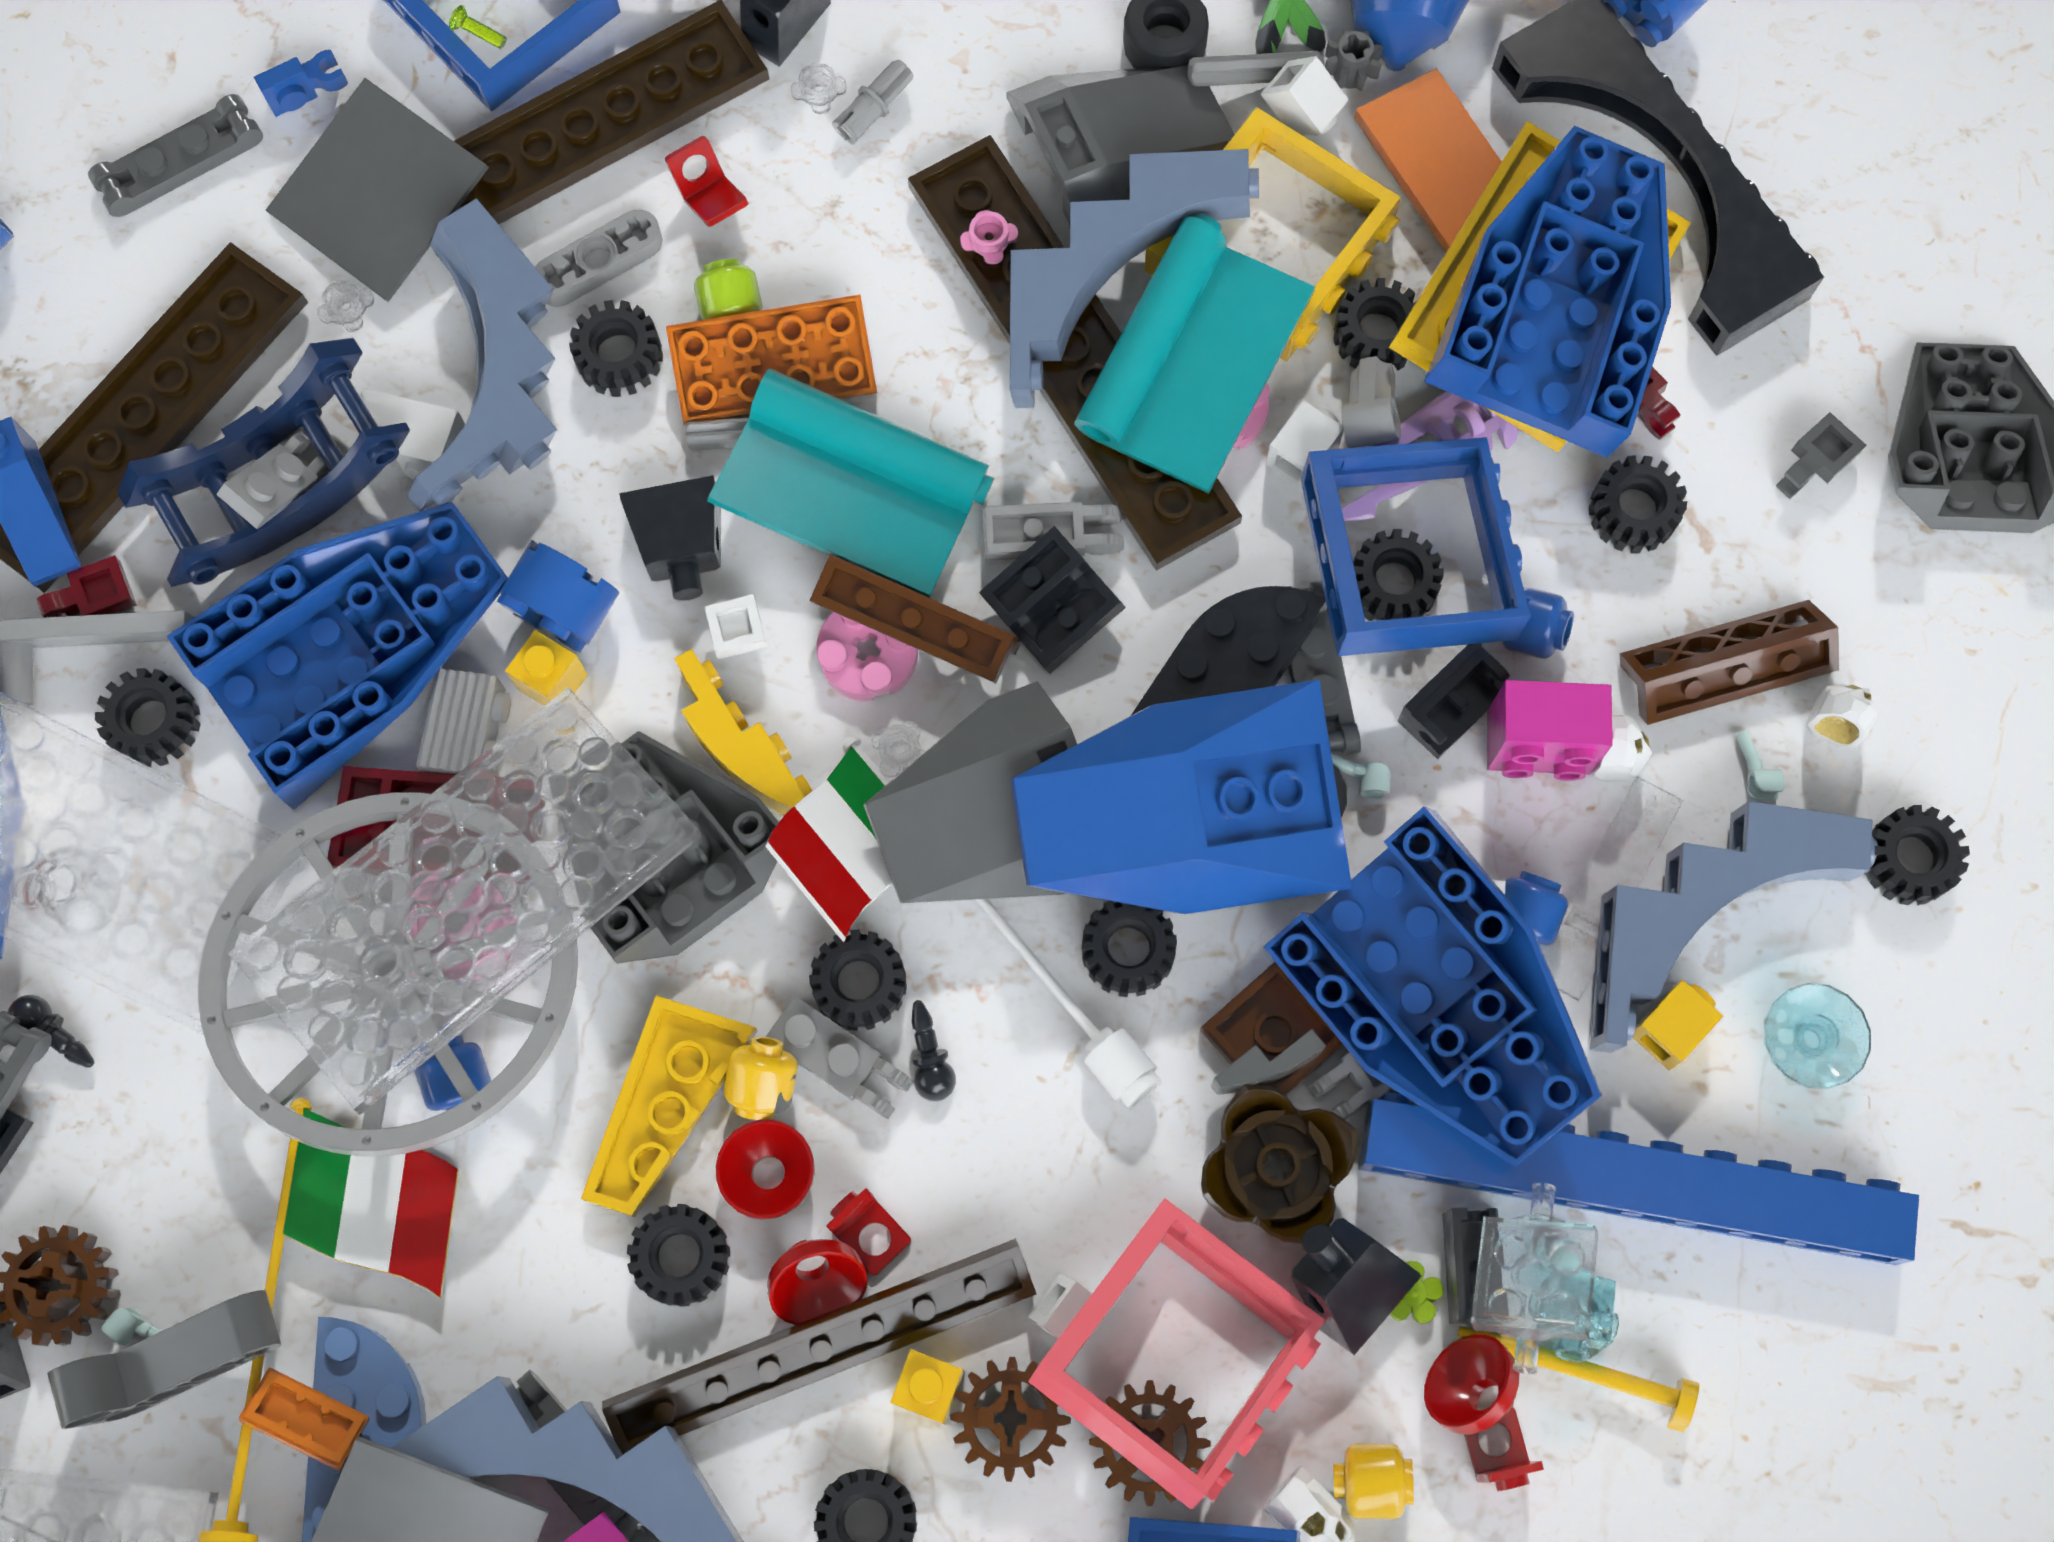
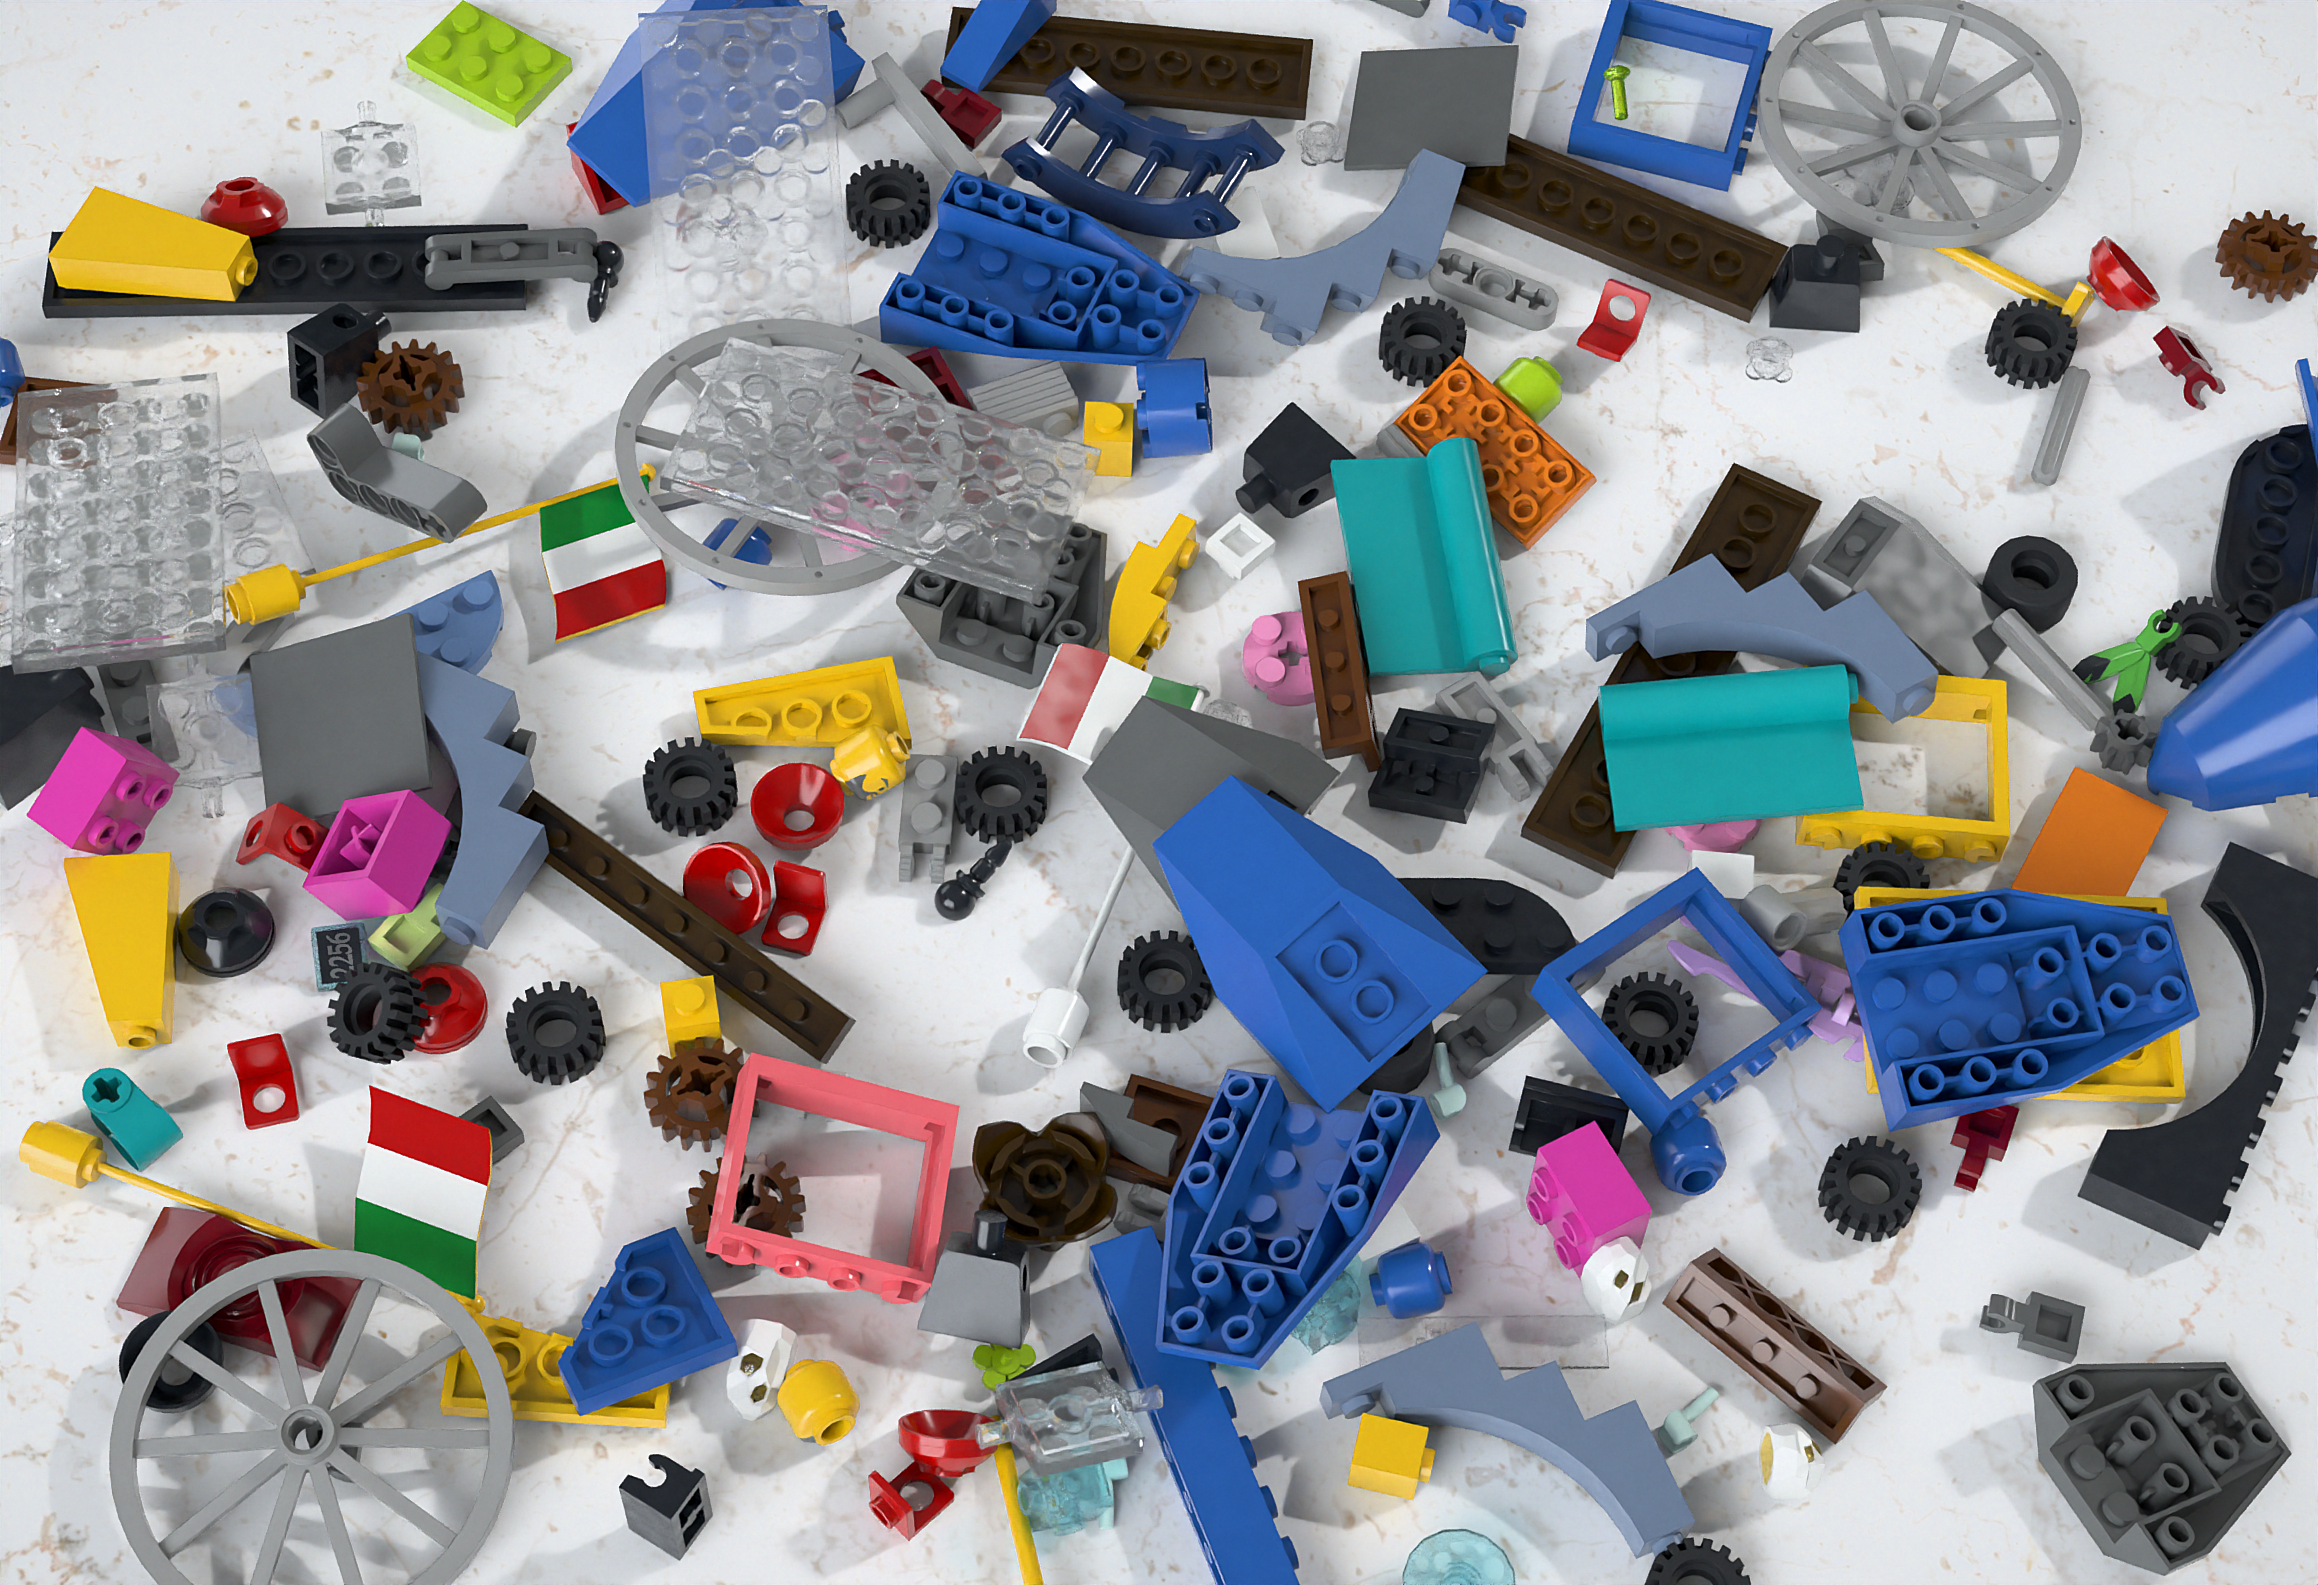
camera: 55 degrees right, 15 degrees down
light grey hinge [216,429,328,529] -> none
orange plate [239,1367,370,1472] -> none
light grey axle [832,60,914,145] -> none
bright pink plate [960,210,1018,264] -> none
white brick [1260,56,1349,136] -> none

